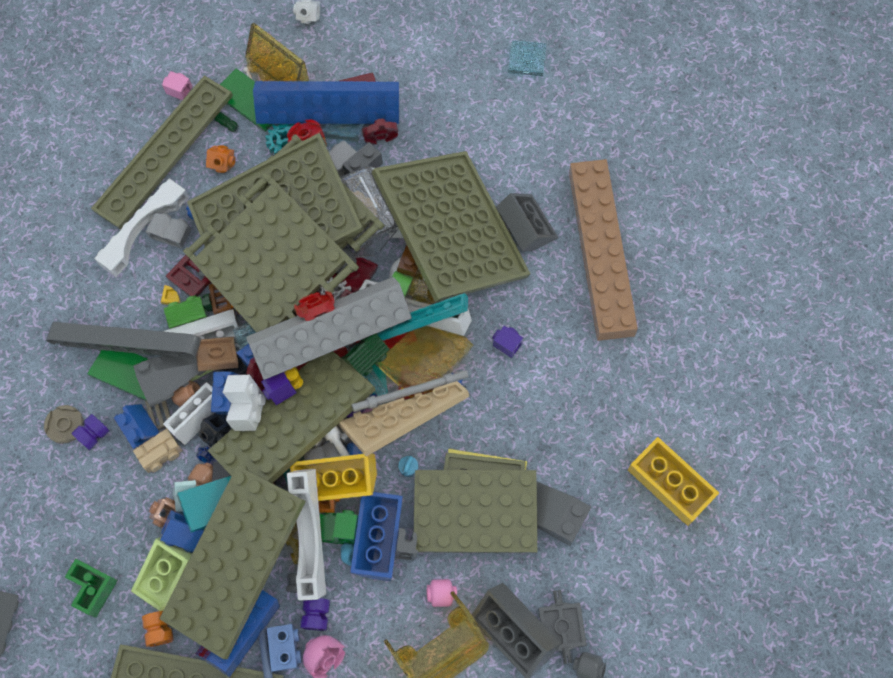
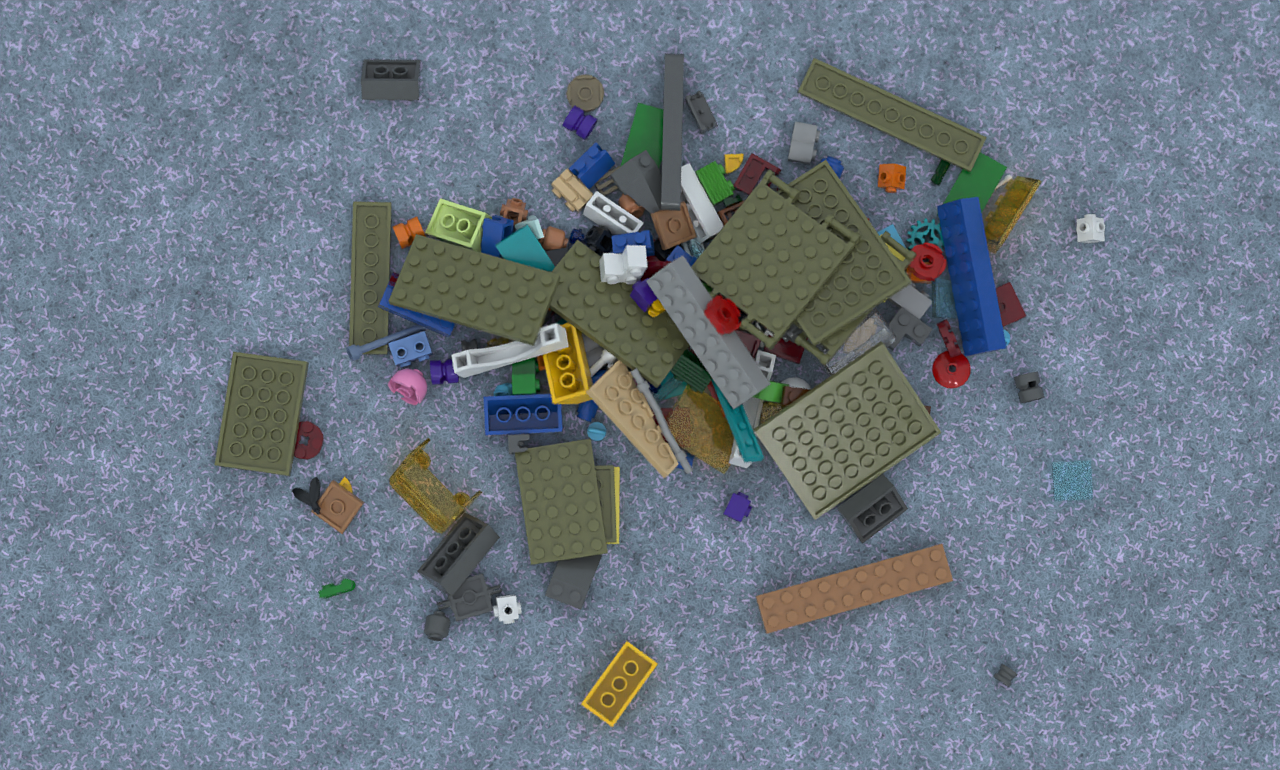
camera: 75 degrees right, 15 degrees up
green brick [65,558,118,618] -> none
white arch [94,178,189,277] -> none
bright pink brick [162,71,193,100] -> none
bright pink head [426,579,457,607] -> none
none -> white brick [493,594,522,624]
none -> blue brick [576,400,599,422]
none -> dark grey hinge [685,91,718,134]
none -> red dish [932,351,971,389]
none -> dark grey wheel [993,664,1018,687]
none -> dark grey wheel [1014,371,1045,404]

